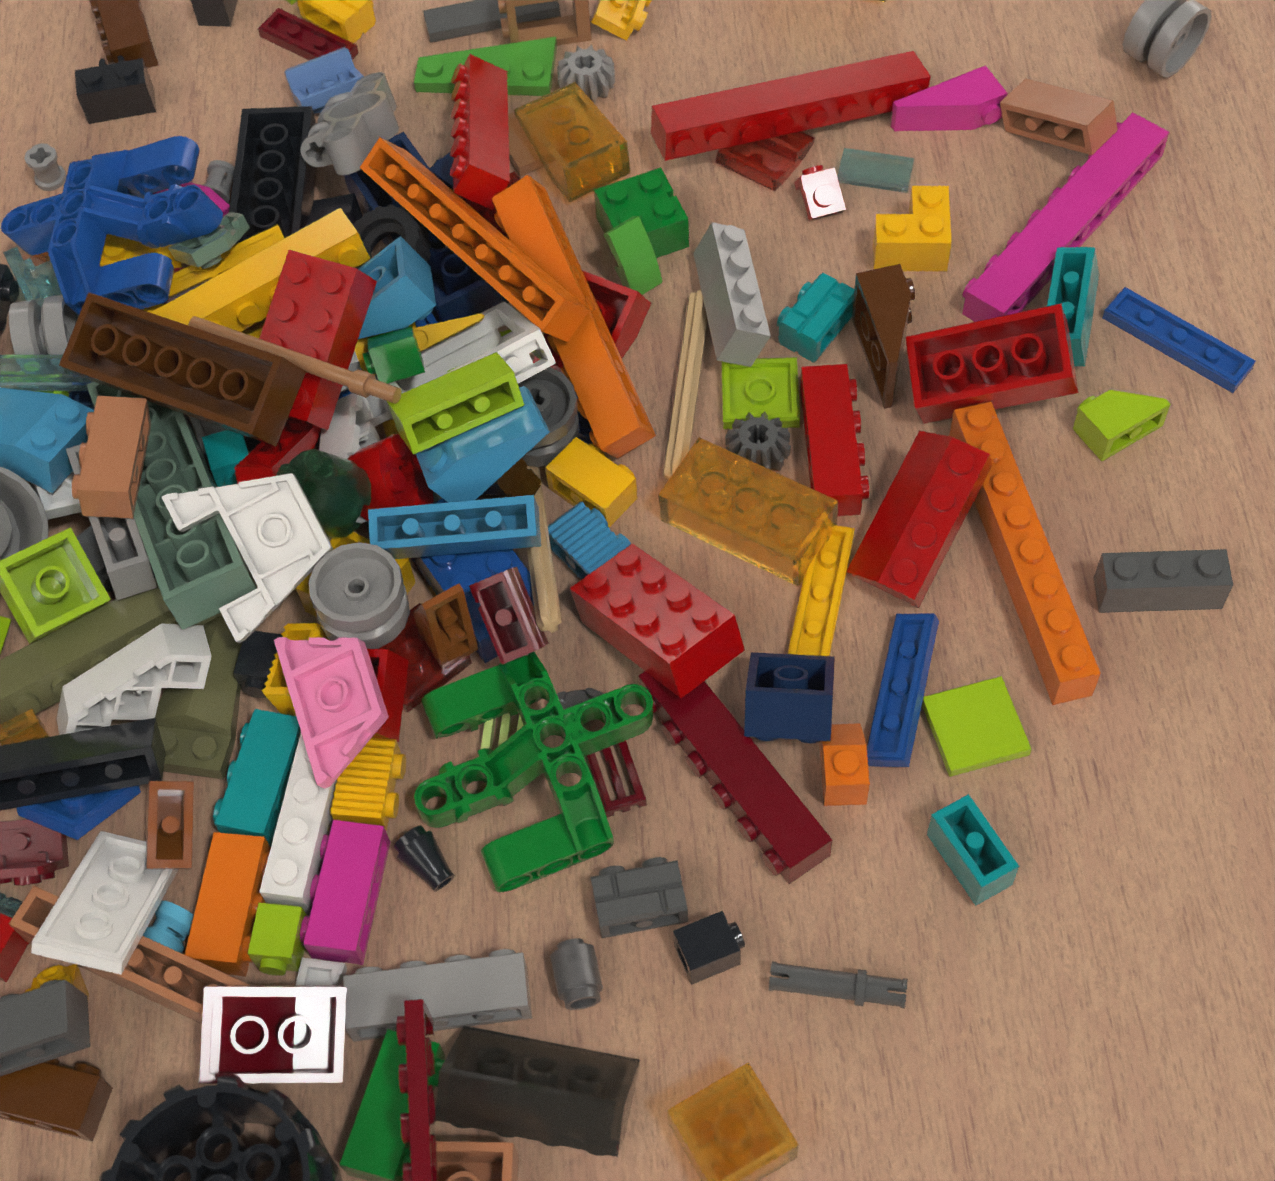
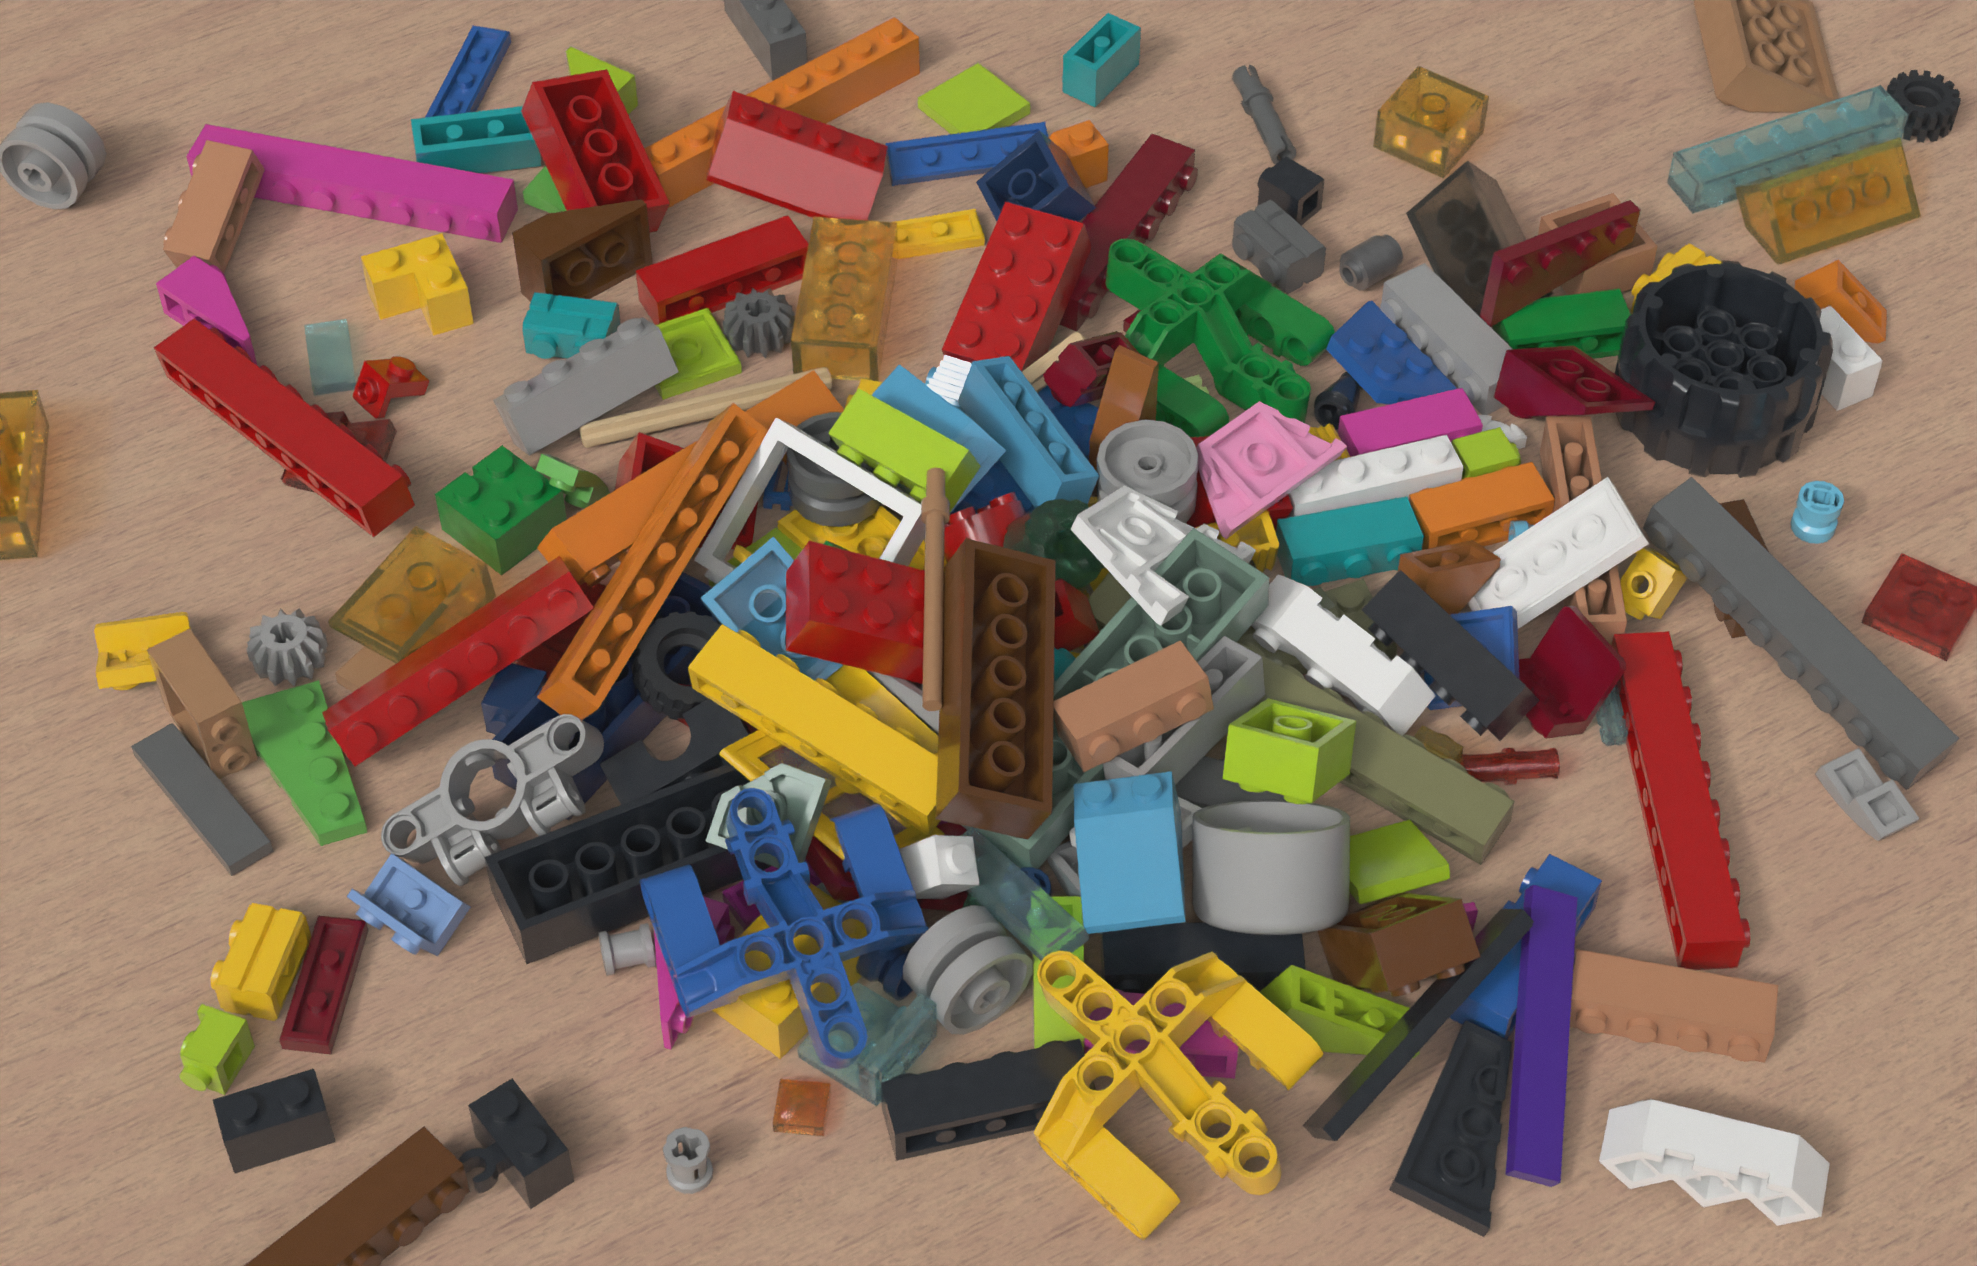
camera: 120 degrees left, 10 degrees down
none -> blue wing [1326,301,1457,405]

